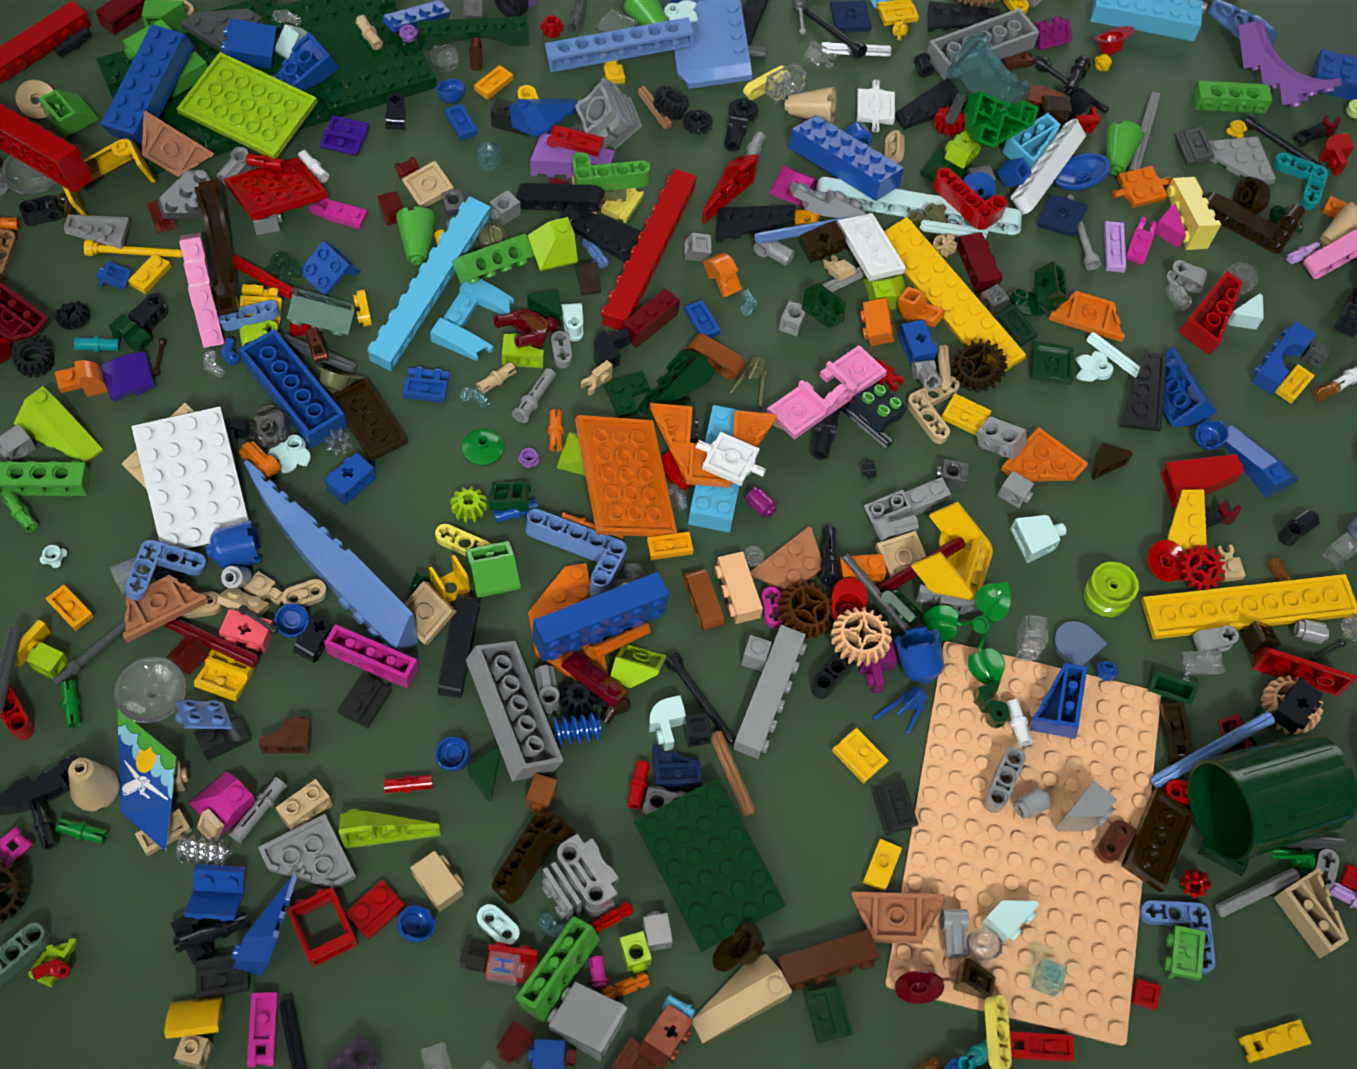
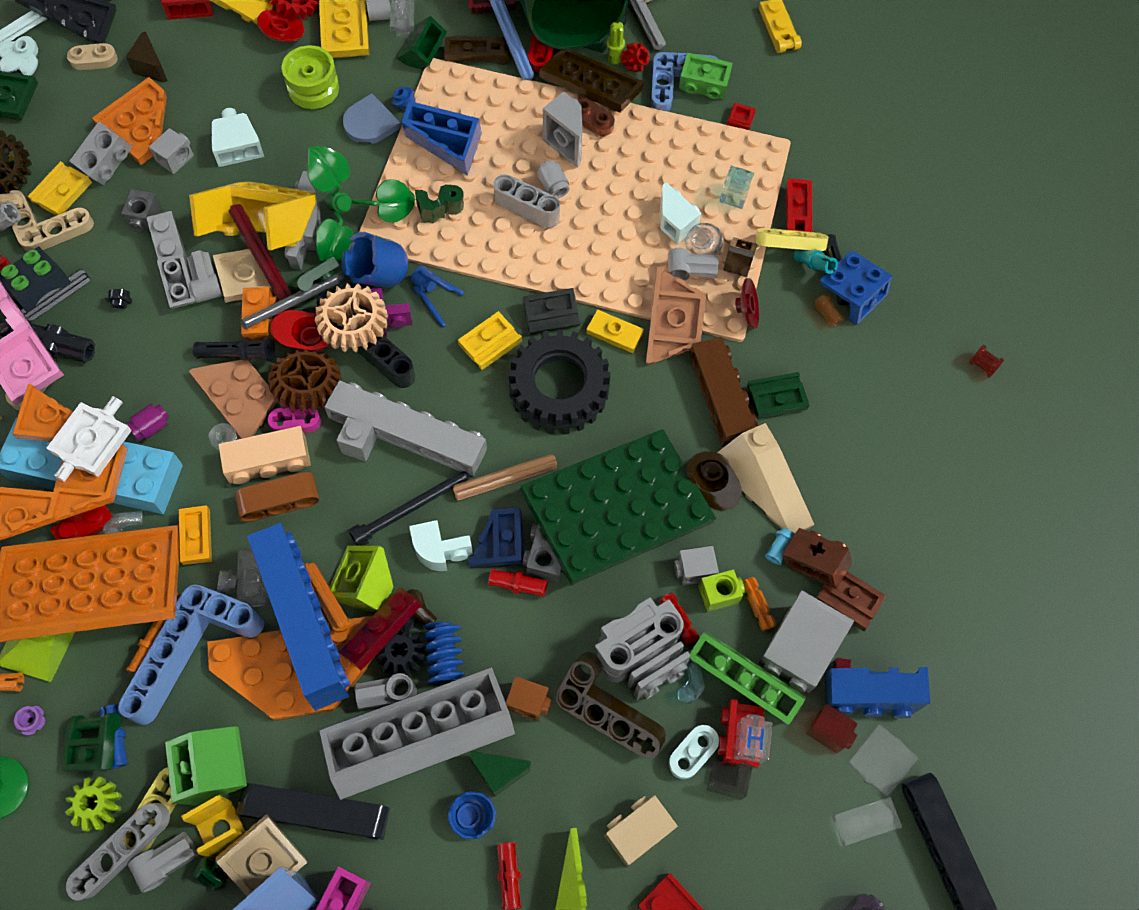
camera: 85 degrees left, 5 degrees up
blue hair [397,905,437,943] -> none
dark pink pin [588,956,609,990] -> none
black brick [683,712,712,748] -> none
white pin [1006,699,1033,747] -> none
clear brick [1015,615,1048,661] -> none
none -> light grey beam [66,803,170,900]
none -> tan plate [67,43,118,70]
none -> light grey piece [127,832,198,893]
none -> black tyre [509,329,610,435]
none -> lime axle [607,22,625,64]

